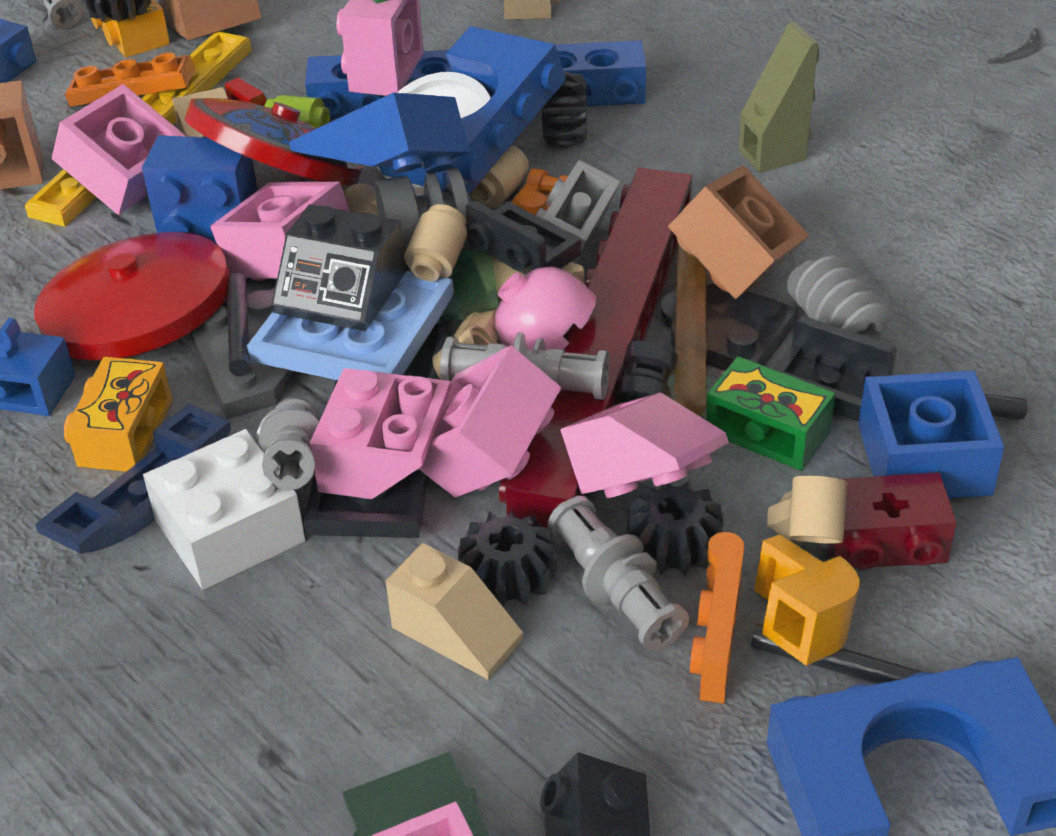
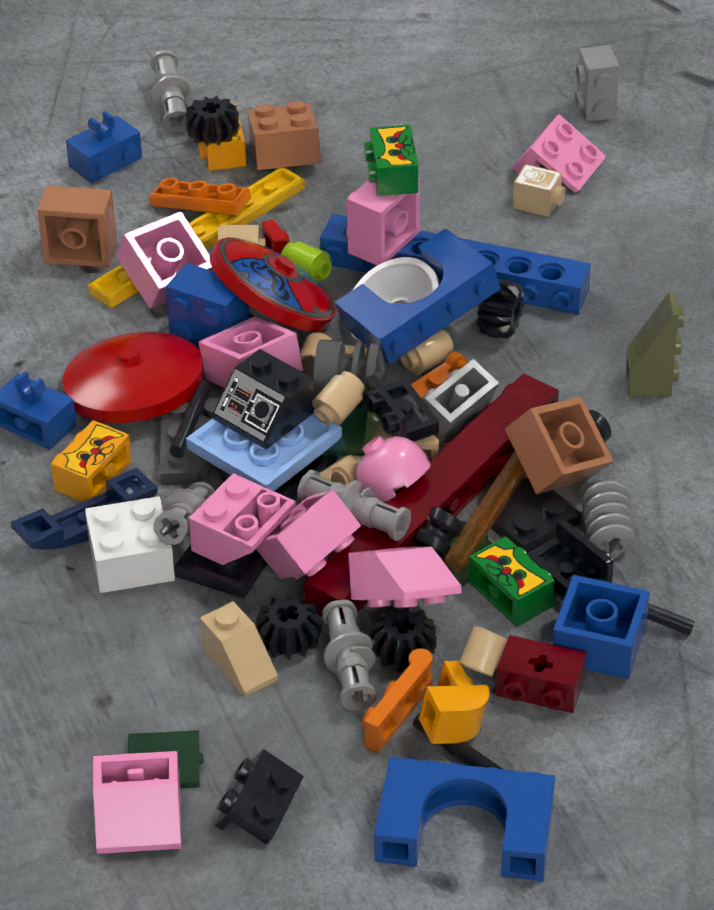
camera: 20 degrees right, 0 degrees up
blue slope [289,92,470,173] -> none

